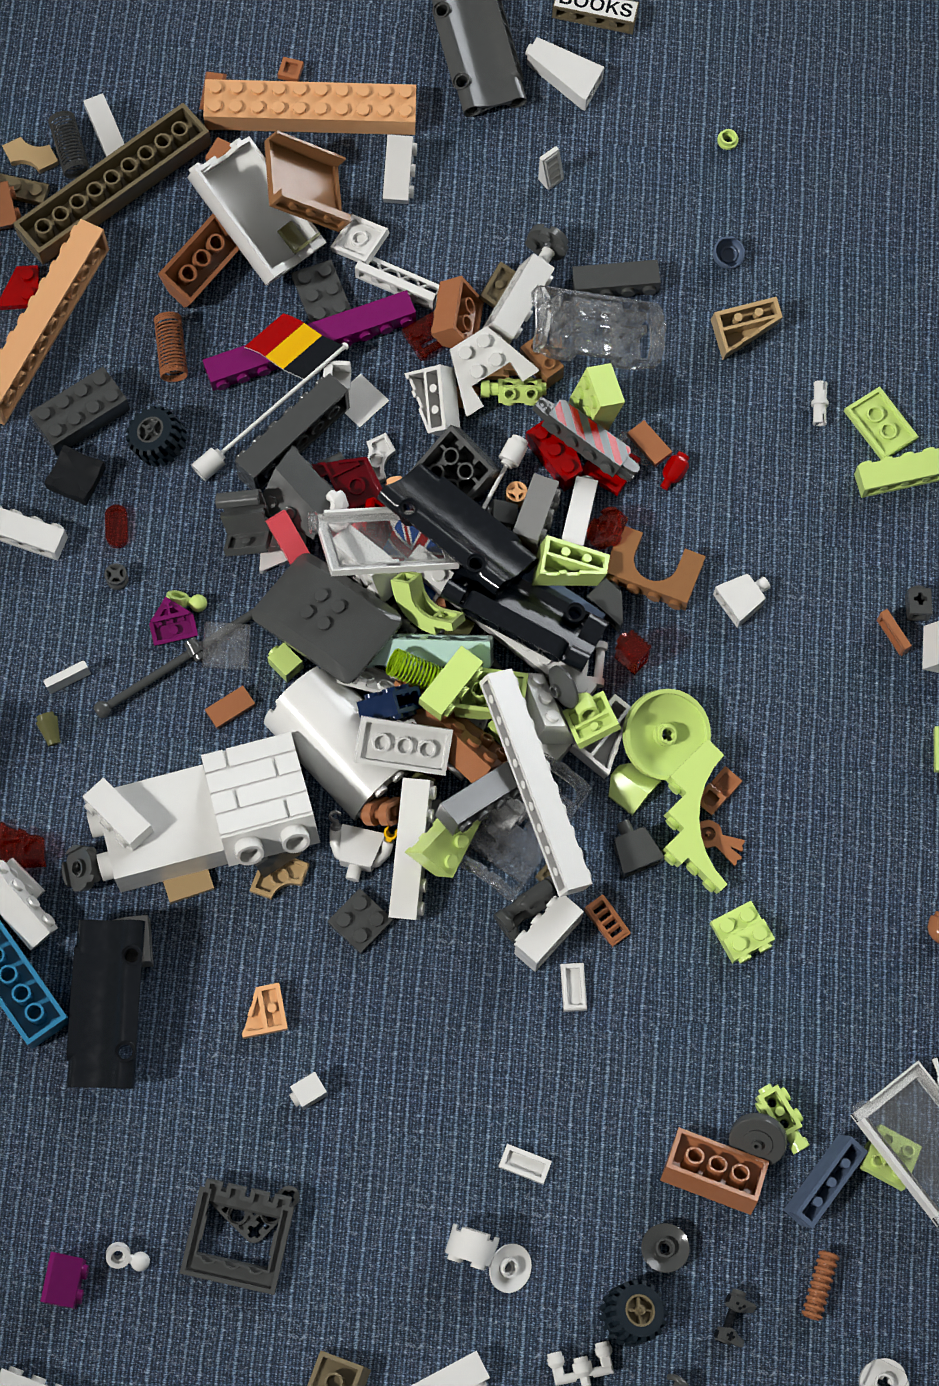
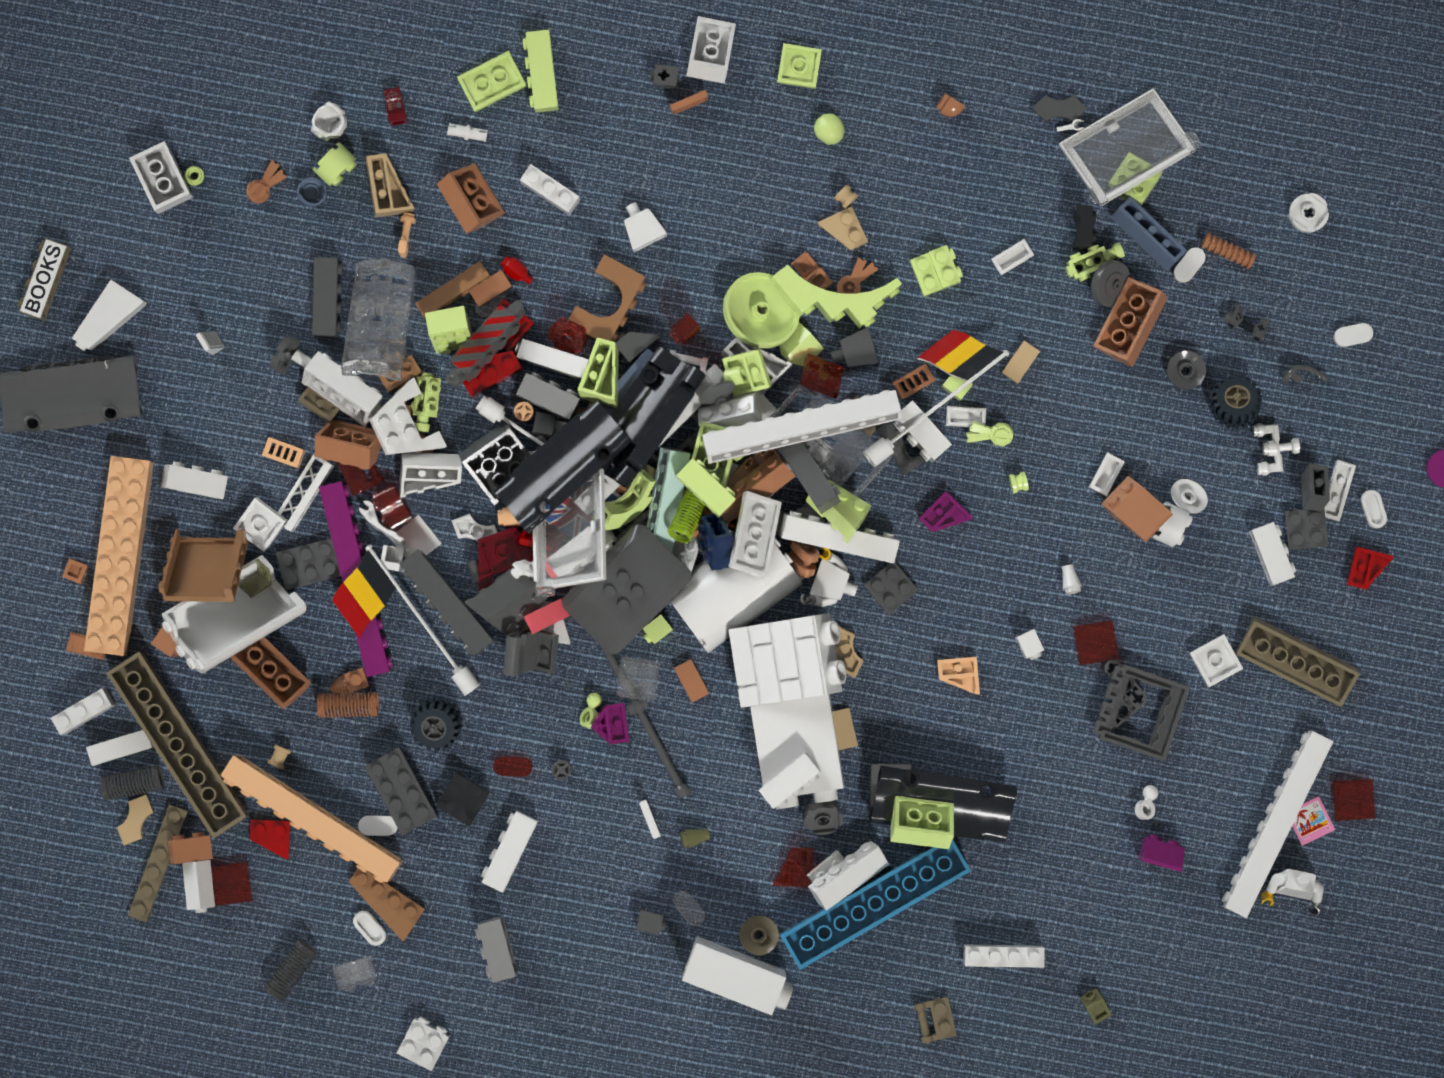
camera: 80 degrees left, 15 degrees up
none -> white brick [51,688,116,735]
none -> white brick [129,141,193,214]
none -> nougat piece [246,160,287,204]
none -> light nougat slope [262,437,305,469]
none -> tan bush [267,744,291,769]
none -> white hair [311,101,347,141]
none -> yellowish green brick [313,142,357,186]
none -> nougat plate [329,668,369,694]
none -> white tile [358,816,398,836]
none -> white arm [359,500,406,545]
none -> clear red brick [371,484,413,530]
none -> dark red leg [384,87,408,126]
none -> light nougat hinge [398,213,416,258]
none -> medium nougat fence [415,261,490,320]
none -> nougat slope [437,164,505,234]
none -> white brick [520,164,580,216]
none -> clear red plate [800,353,844,399]
none -> yellowish green hair [814,113,845,145]
none -> tan wing [818,207,868,251]
none -> tan wheel [834,185,859,209]
none -> flag [863,330,1009,467]
none -> yellowish green slope [890,796,954,849]
none -> magenta wing [919,491,973,533]
none -> yellowish green panel [941,375,973,401]
none -> yellowish green piece [966,421,1013,446]
none -> white tile [991,239,1034,275]
none -> tan tile [1002,341,1040,384]
none -> yellowish green wheel [1009,471,1029,494]
none -> white cone [1062,565,1082,595]
none -> black brick [1072,205,1096,250]
none -> clear red plate [1073,620,1119,665]
none -> nougat slope [1101,476,1173,542]
none -> white tile [1173,247,1206,283]
none -> white plate [1189,634,1243,688]

